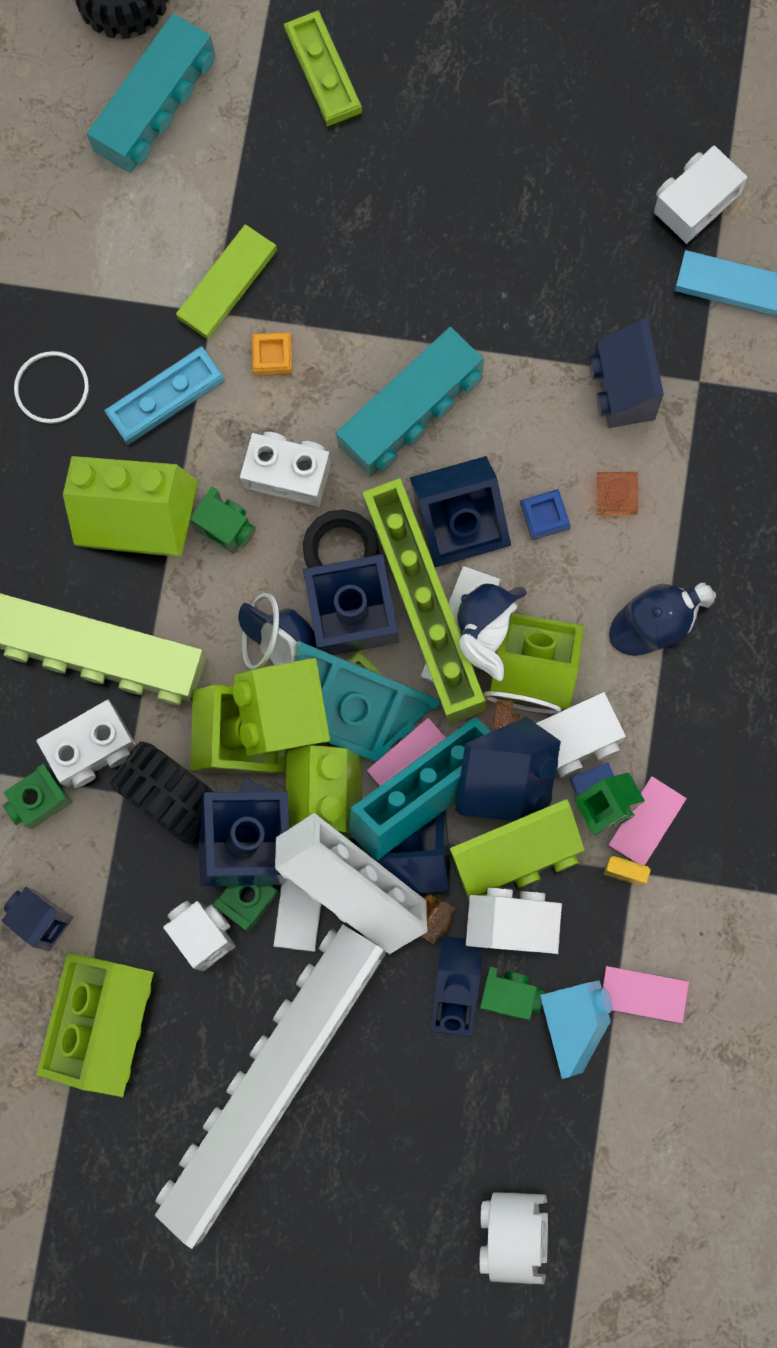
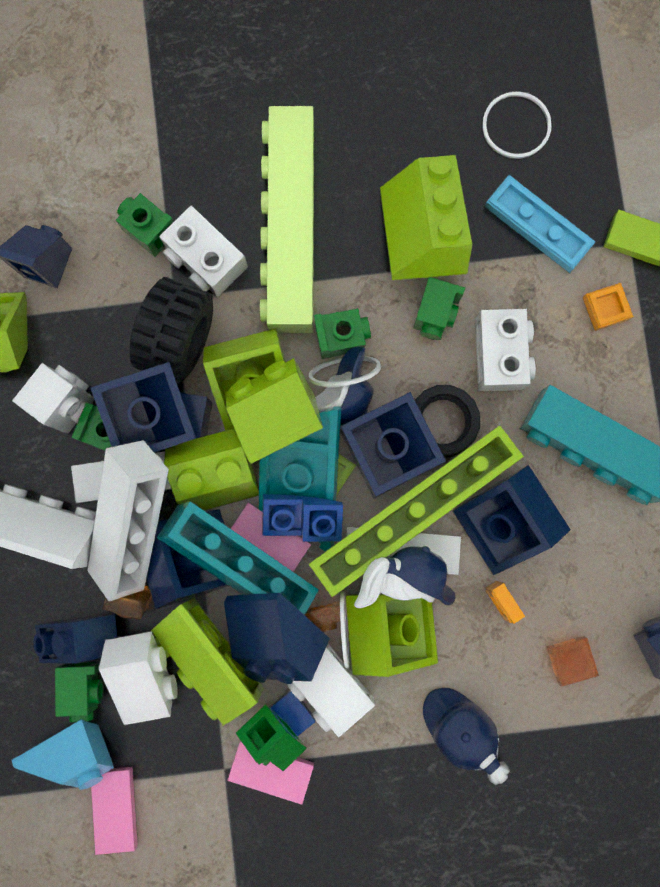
camera: 70 degrees right, 5 degrees up
blue tile [520,489,571,541] -> none
yellow tile [603,856,651,887] -> none
none -> blue slope [262,494,343,542]
none -> green brick [314,308,371,359]
none -> light orange tile [485,581,525,624]

